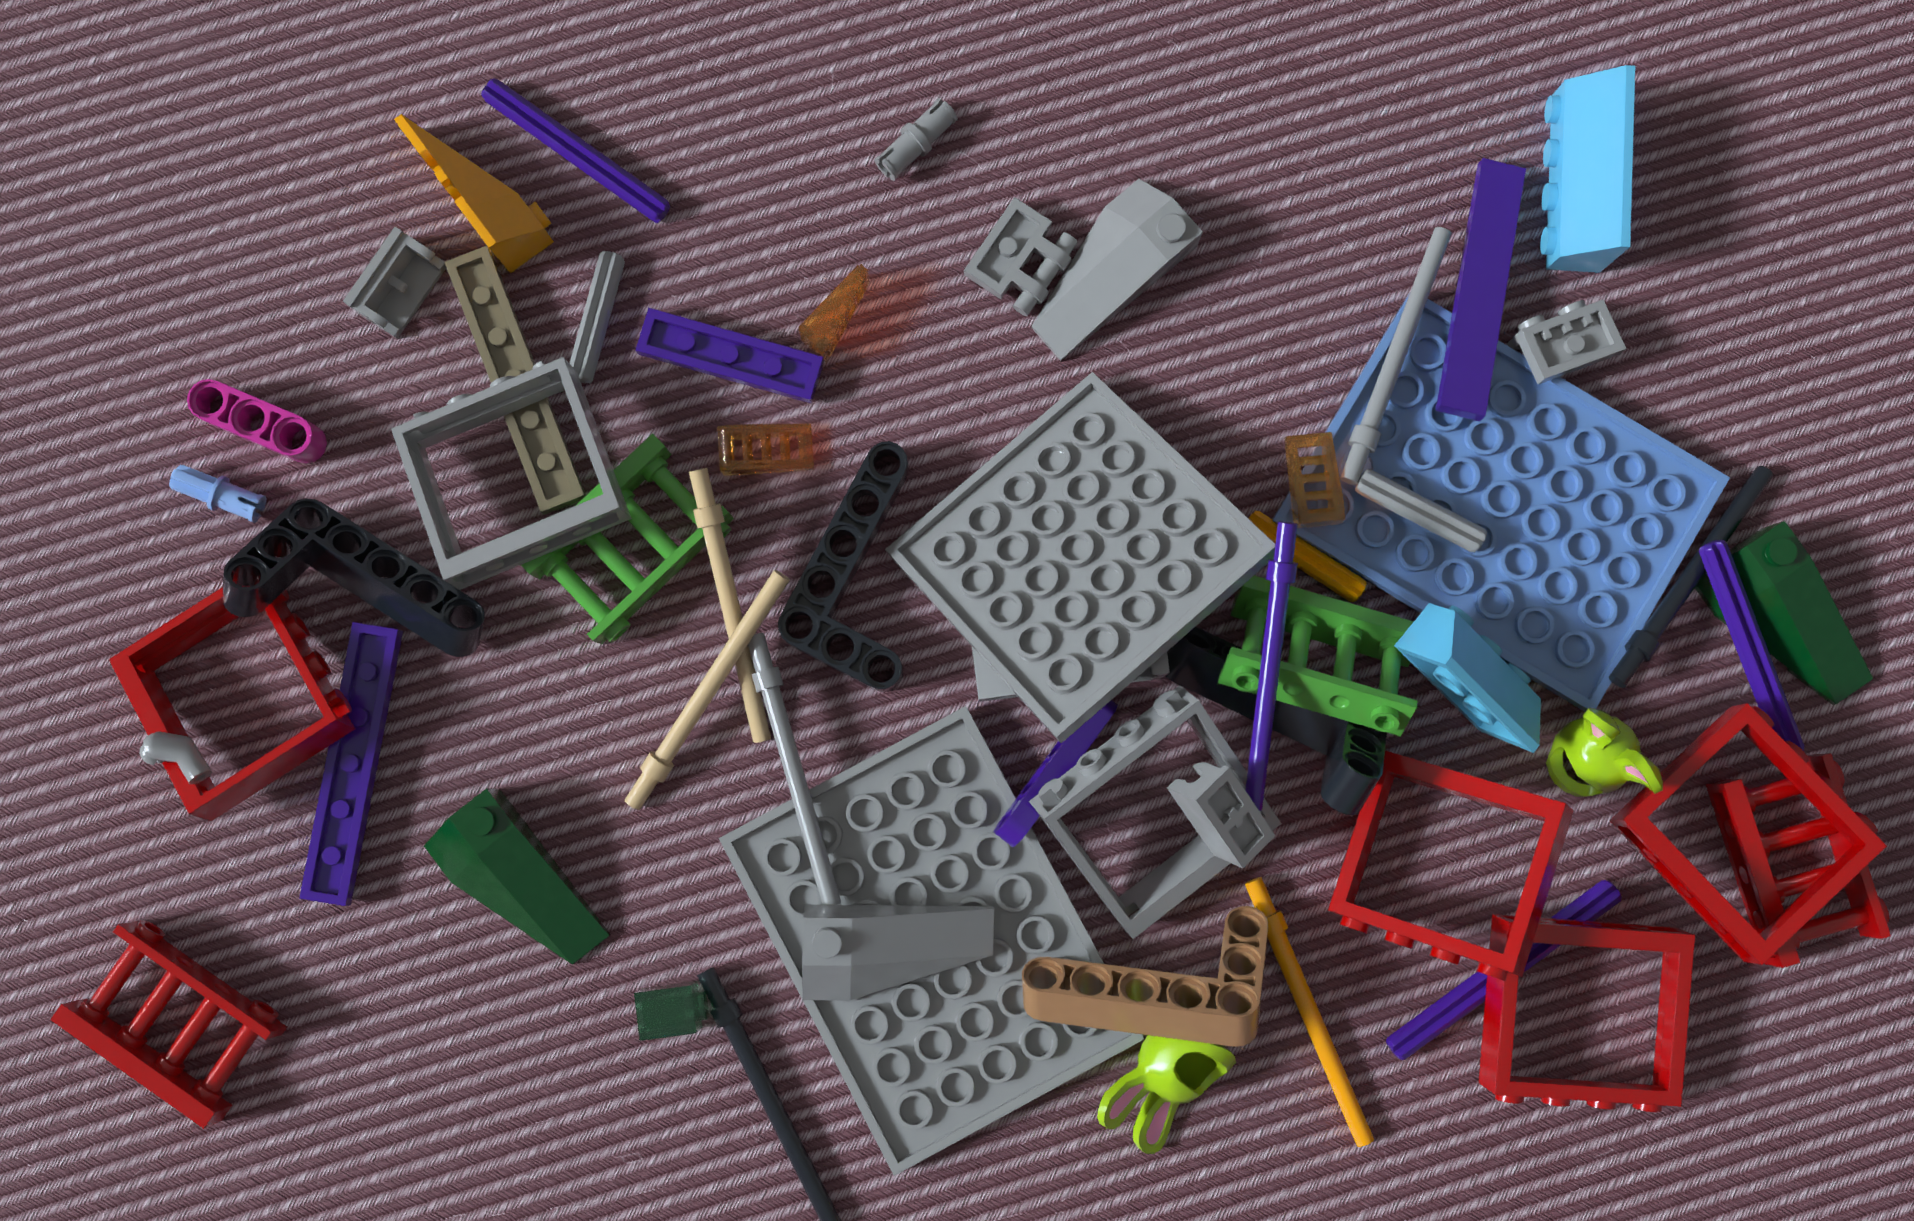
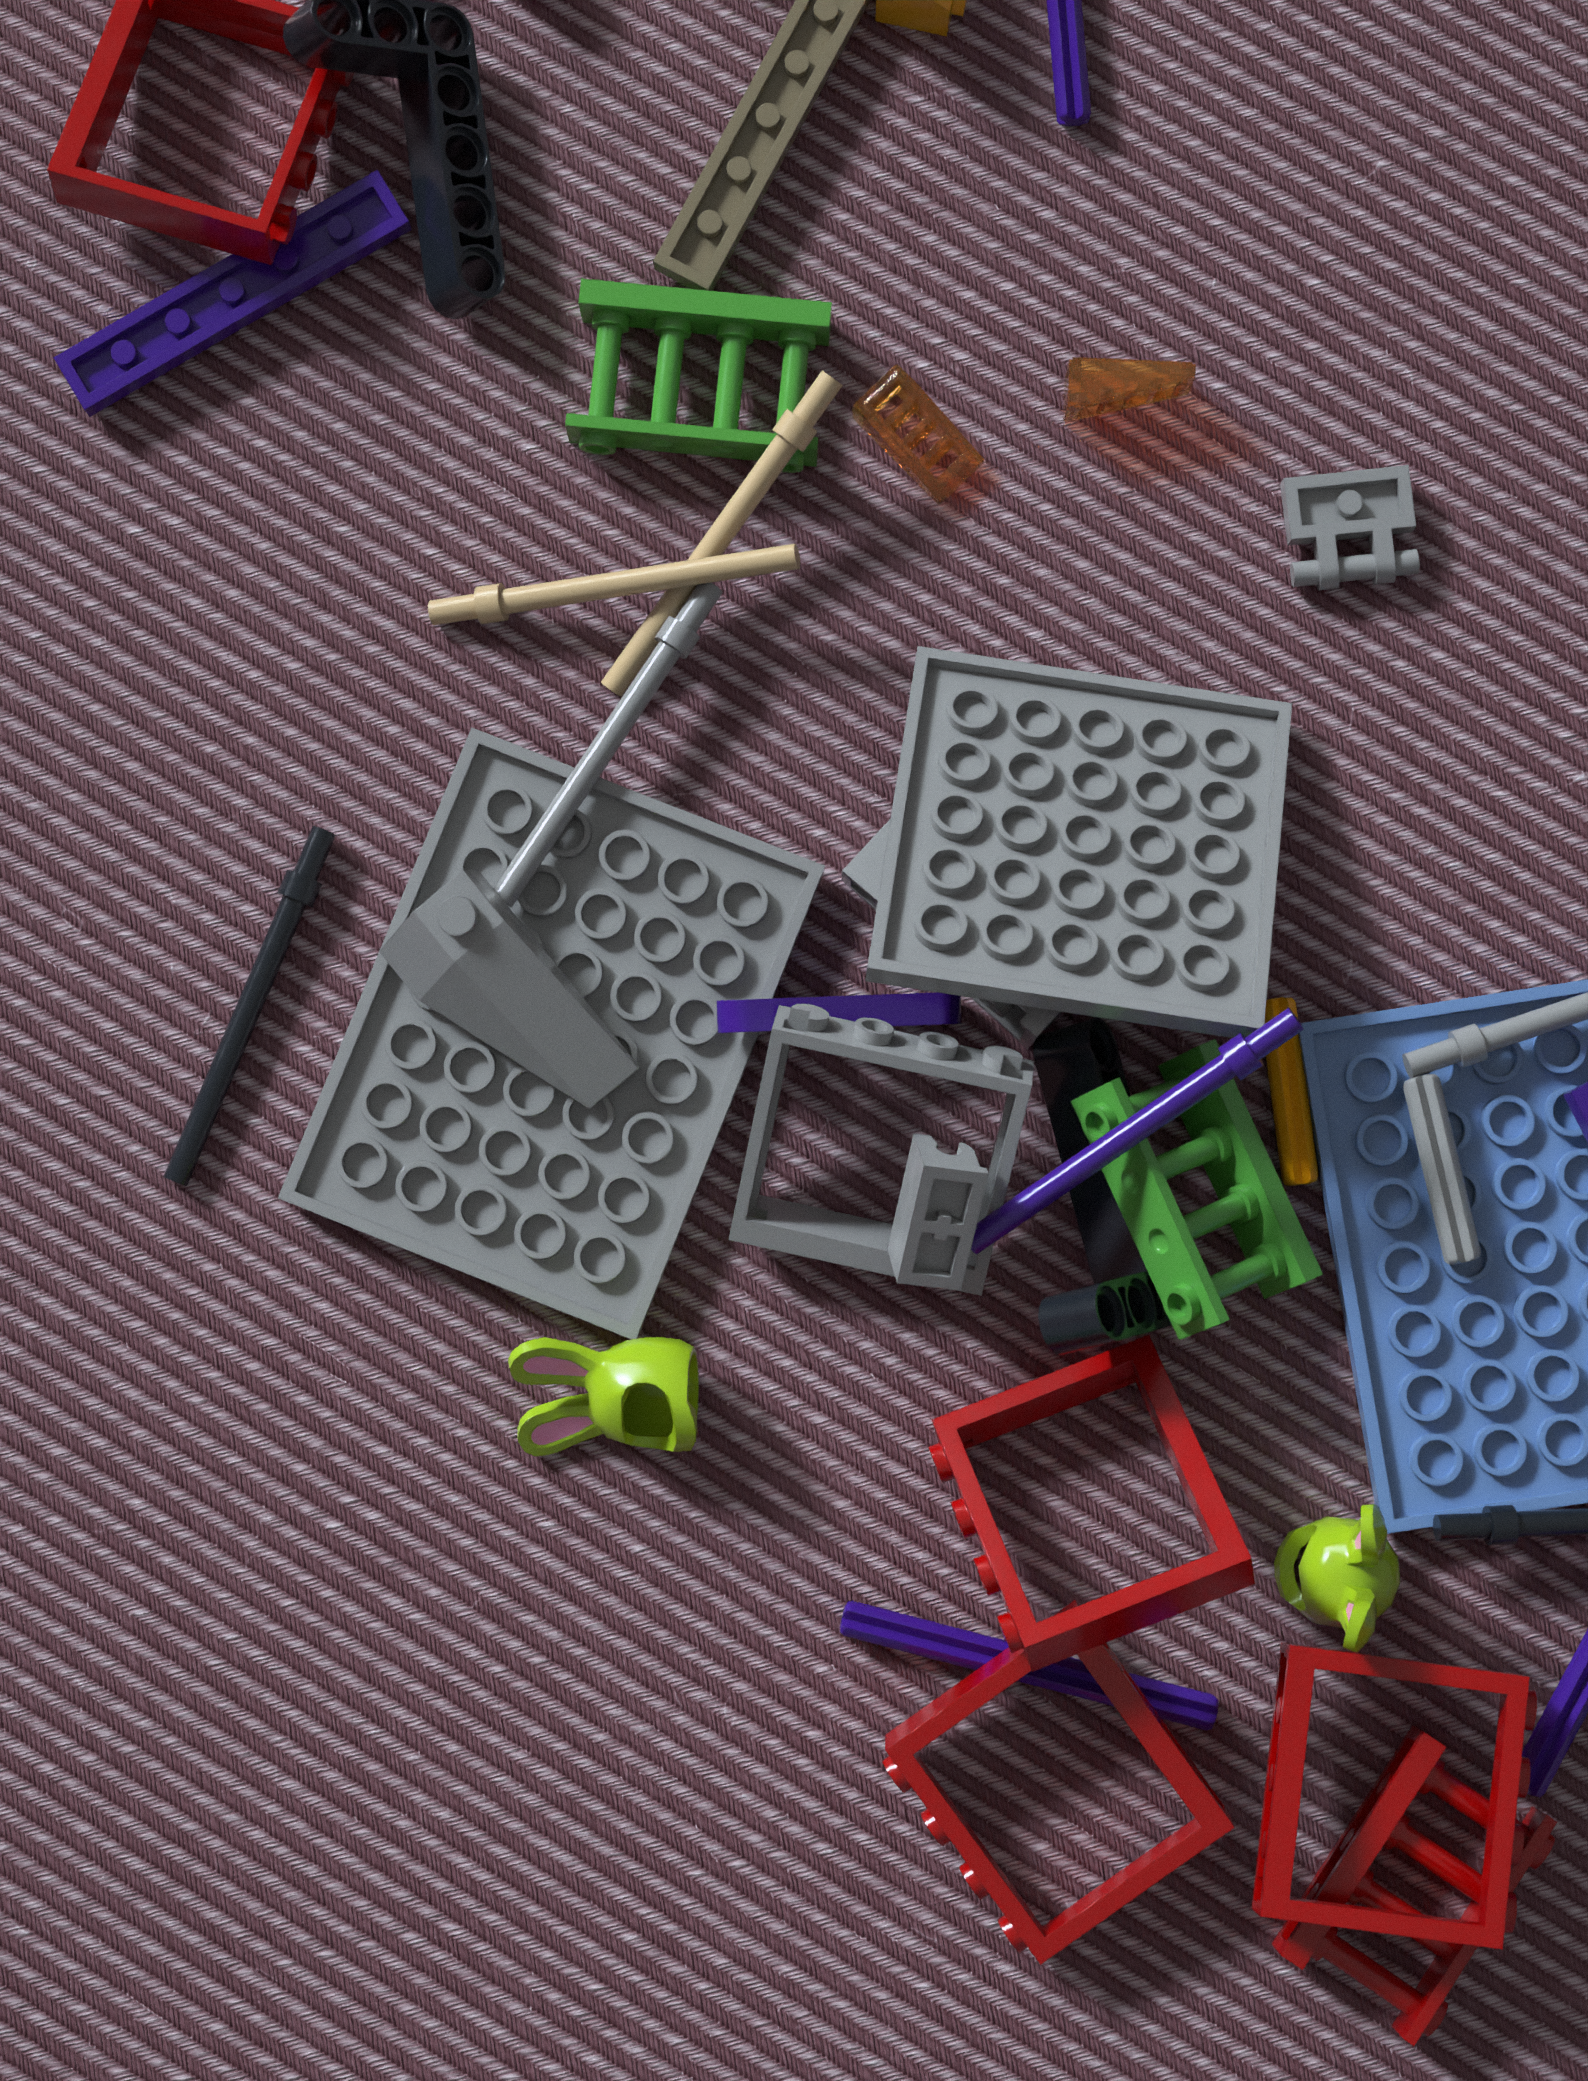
camera: 50 degrees right, 0 degrees up
light grey arm [139,731,212,784] -> none
light grey window [391,357,632,590] -> none
dark green wedge [424,788,611,965] -> none
light grey axle [569,251,625,383] -> none
clear green brick [634,981,709,1041] -> none
dark purple plate [635,308,824,404] -> none
black beam [778,441,909,692] -> none
light grey pin [874,98,958,181] -> none
medium nougat beam [1022,906,1268,1047] -> none
light grey wedge [1032,179,1203,361] -> none
light orange bar [1245,877,1375,1147] -> none
clear orange slope [1284,432,1346,528] -> none
medium azure slope [1394,603,1541,753] -> none

